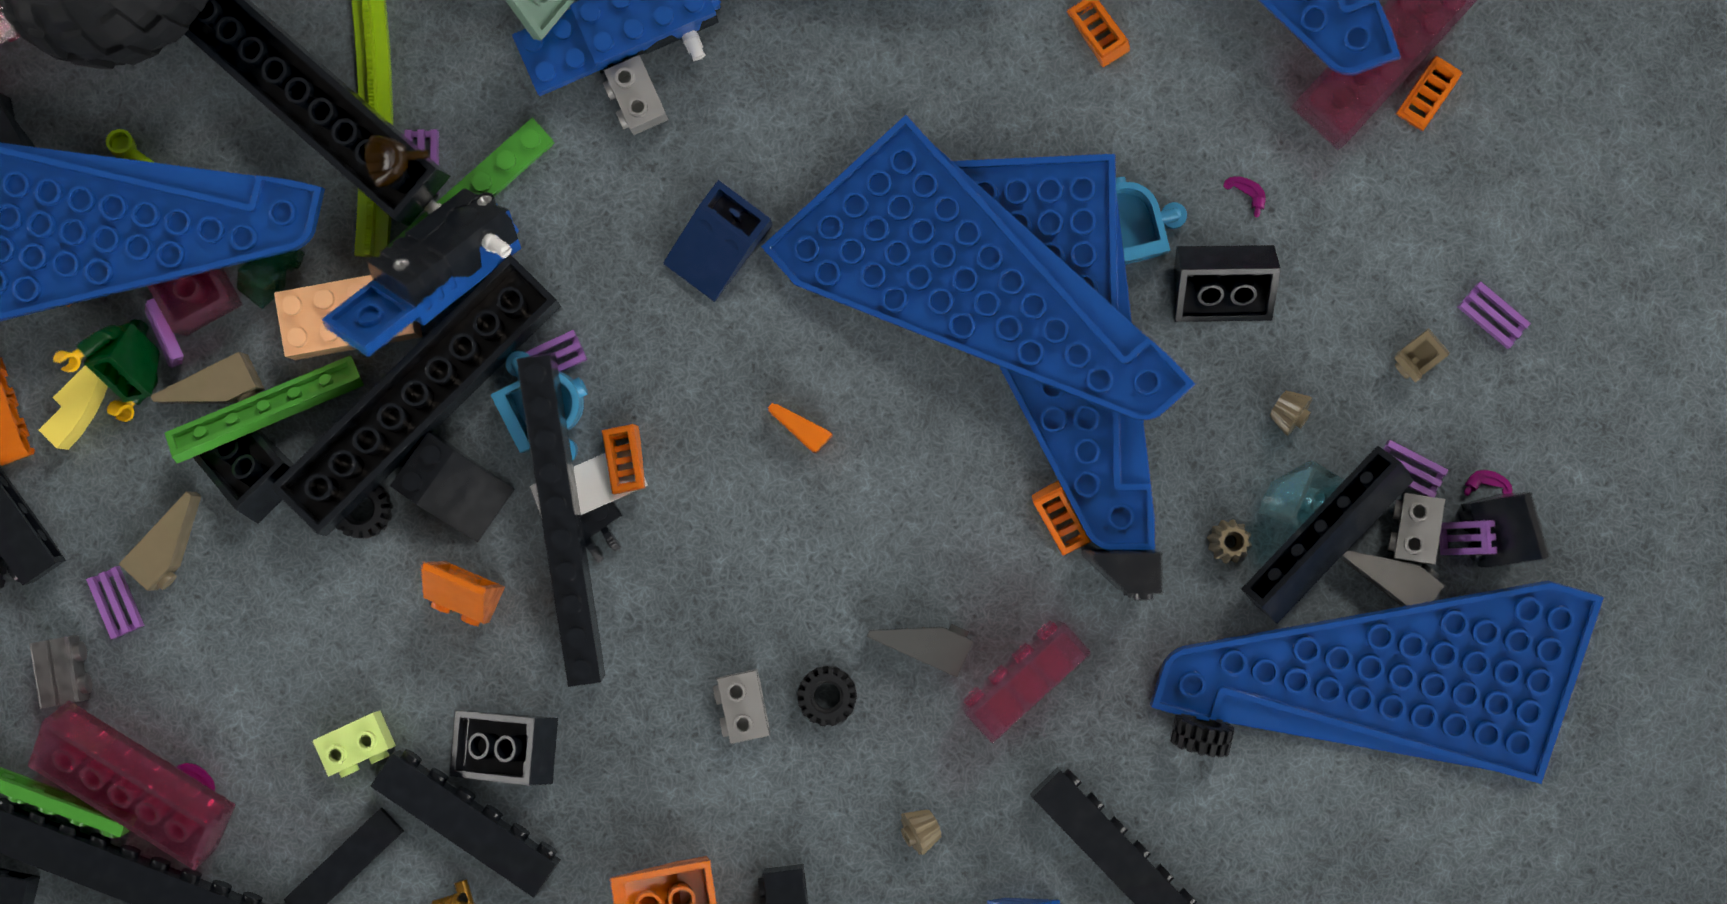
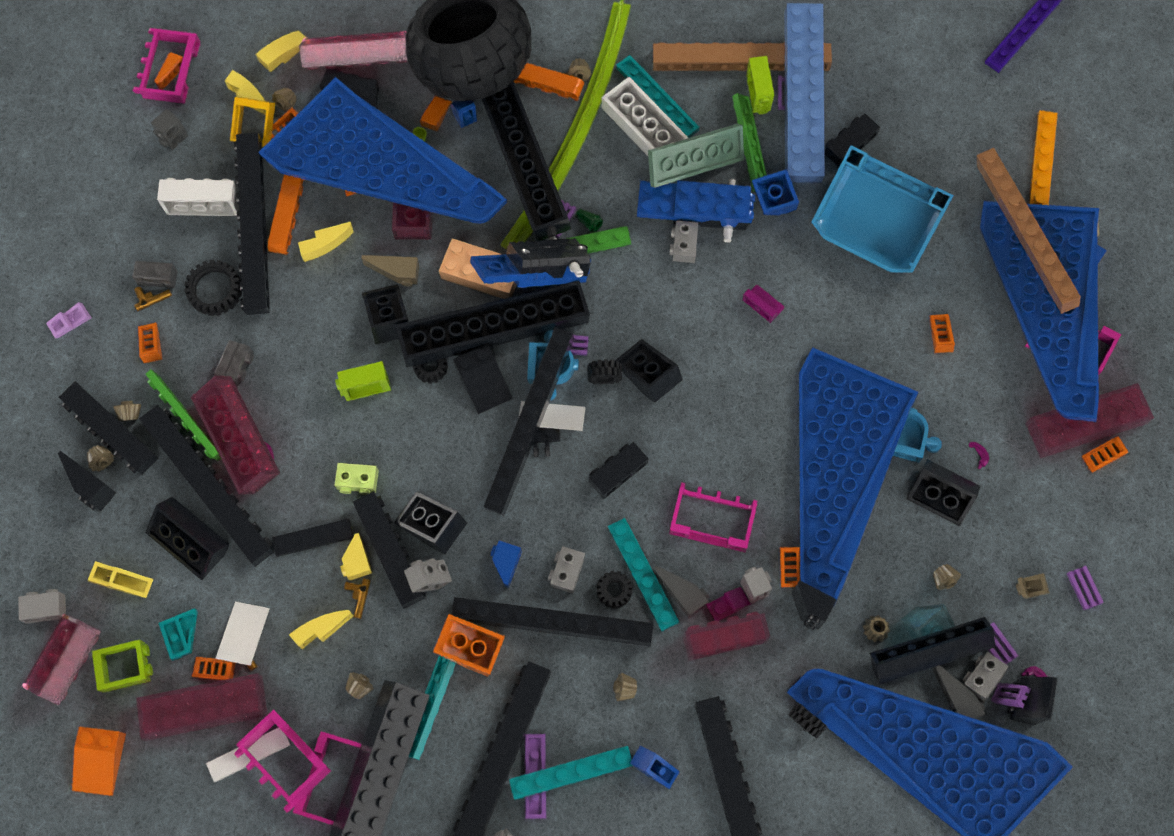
camera: 25 degrees right, 15 degrees down
dark green torso [53,319,160,422] -> none
medium lavender tile [86,566,144,639] -> none
dark tan slope [119,491,201,591] -> none
medium lavender tile [145,297,184,368] -> none
bright green plate [165,355,364,464] -> none
clear green brick [237,249,305,309] -> none
dark brown piece [365,135,429,187] -> none
orange slope [421,561,505,627] -> none
orange slope [602,424,645,495] -> none
dark blue slope [663,180,773,302] -> none
blue wing [761,115,1195,420] -> none
orange slope [768,403,833,453] -> none
none -> lime window [335,361,391,401]
none -> light yellow slope [340,533,372,581]
none -> light grey brick [404,558,452,593]
none -> orange slope [420,96,452,132]
none -> blue slope [451,100,477,128]
none -> black brick [451,597,654,647]
none -> blue slope [490,540,522,588]
none -> dark green cone [575,208,603,232]
none -> black tyre [587,359,622,385]
none -> black brick [589,442,649,499]
none -> teal plate [608,518,679,632]
none -> black slope [615,339,683,403]
none -> dark pink hinge [669,482,757,553]
none -> magenta slope [706,587,750,623]
none -> light grey brick [740,567,772,604]
none -> magenta panel [742,285,785,323]

